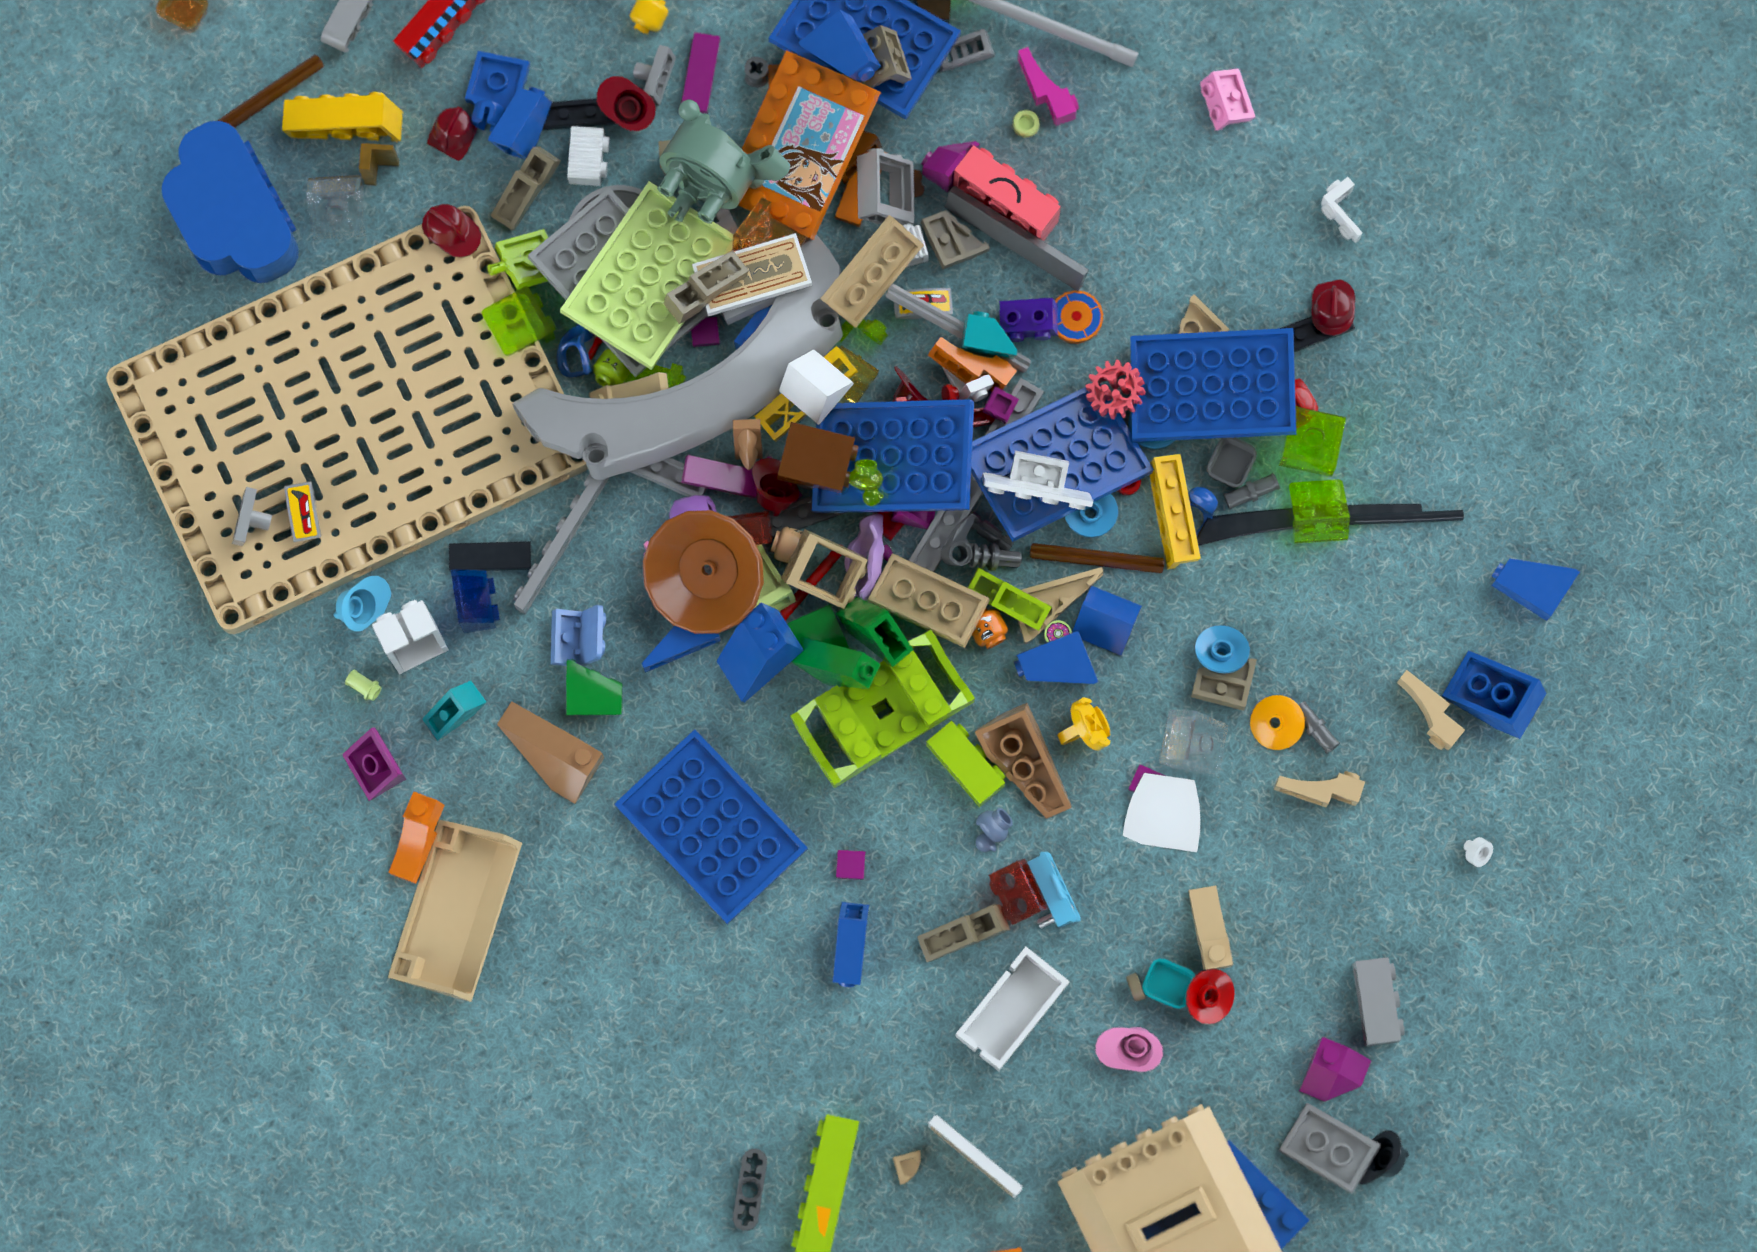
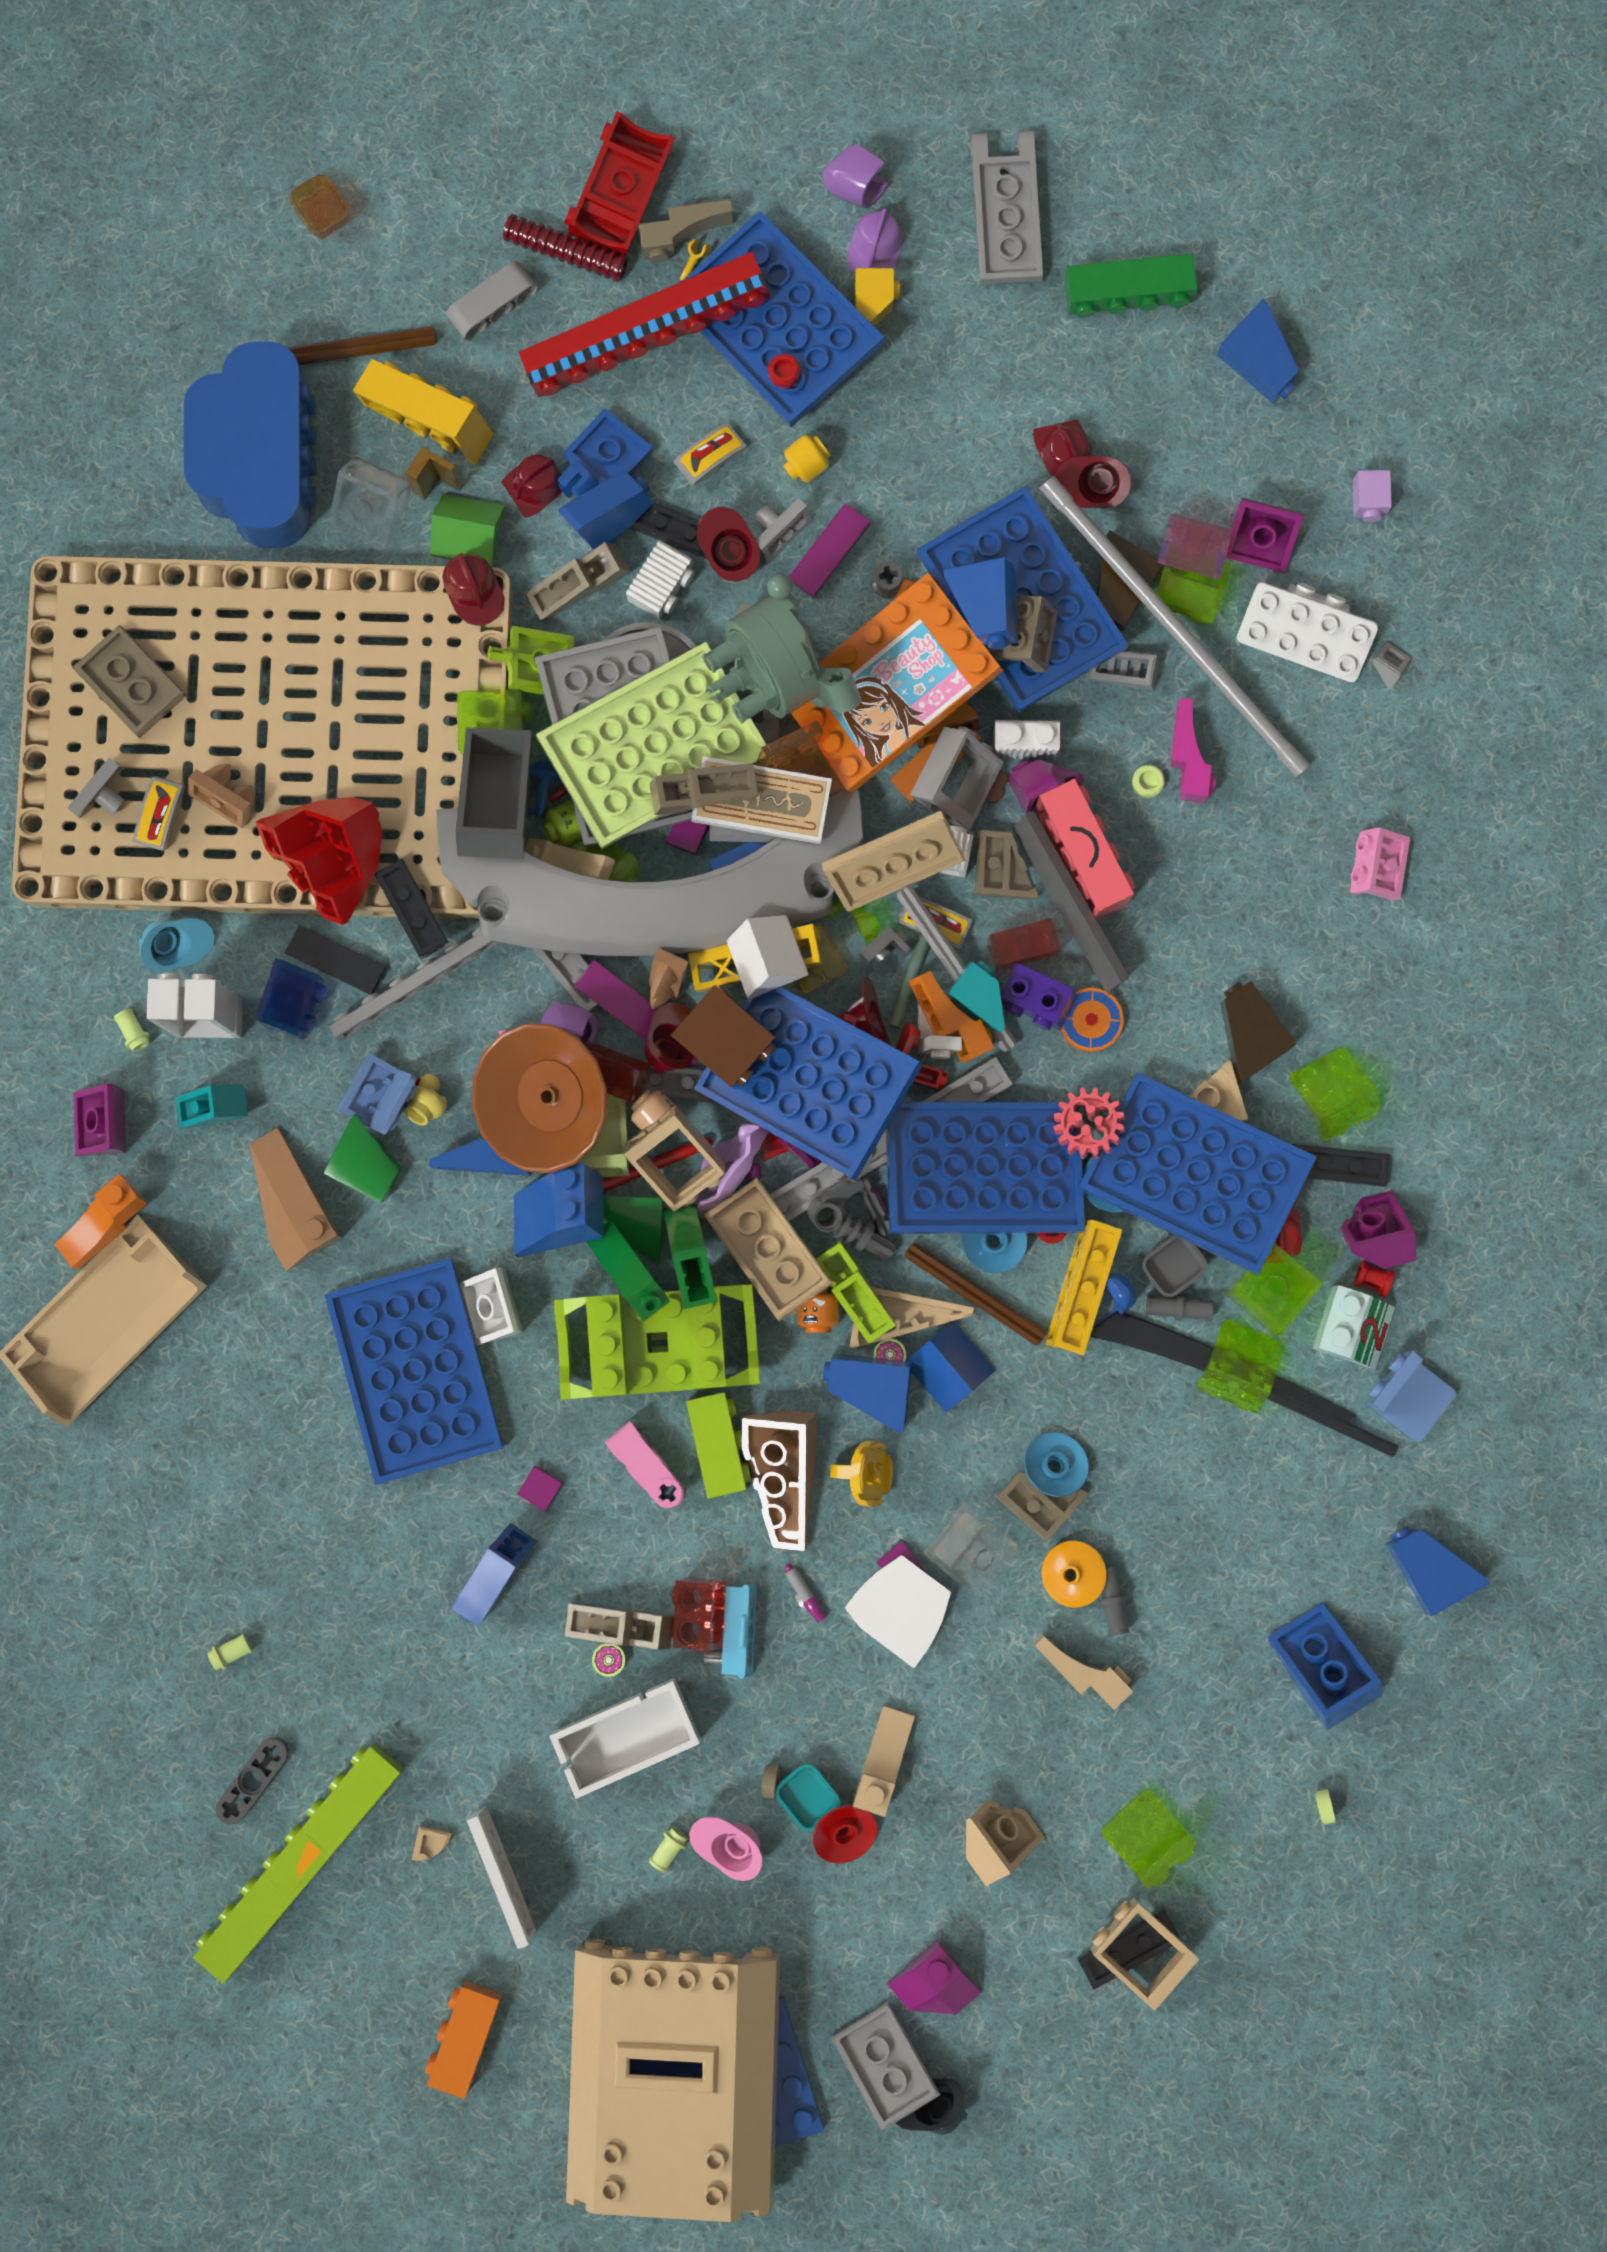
camera: 30 degrees right, 5 degrees up
clear neon green animal [849,459,884,507] -> none
sand blue animal [975,808,1013,852] -> none
magenta tile [982,387,1019,424] -> none
white bracket [982,451,1093,510] -> none
dark red piece [1311,279,1355,336] -> none
white bracket [1321,177,1362,243] -> none
light grey brick [1352,957,1404,1047] -> none
tan slope [1397,670,1465,750] -> none
white tile [1464,837,1493,867] -> none
none -> dark tan tile [72,625,187,739]
none -> medium nougat tile [188,764,255,829]
none -> yellowish green pin [207,1633,253,1670]
none -> red brick [255,797,383,925]
none -> black tile [375,858,449,960]
none -> light yellow animal [405,1073,447,1126]
none -> bright green slope [430,494,505,567]
none -> dark grey piece [456,727,532,859]
none -> white slope [459,1267,523,1346]
none -> tile [592,1643,626,1677]
none -> bright pink piece [605,1420,684,1508]
none -> yellowish green pin [649,1827,688,1873]
none -> slope [674,422,746,486]
none -> piece [785,1564,826,1623]
none -> flat silver bracket [860,926,911,966]
none -> sand green bar [888,934,929,1029]
none -> tan slope [966,1800,1045,1886]
none -> clear red brick [987,918,1061,972]
none -> white brick [993,720,1060,760]
none -> black tile [1077,1909,1181,1990]
none -> tan window [1090,1897,1199,2011]
none -> clear neon green bracket [1101,1789,1197,1889]
none -> dark brown slope [1220,981,1297,1085]
none -> clear neon green bracket [1289,1047,1381,1142]
none -> light aqua slope [1313,1285,1395,1370]
none -> yellowish green tile [1315,1789,1336,1825]
none -> magenta slope [1340,1190,1417,1268]
none -> red bush [1353,1260,1395,1298]
none -> medium blue bracket [1365,1351,1456,1442]

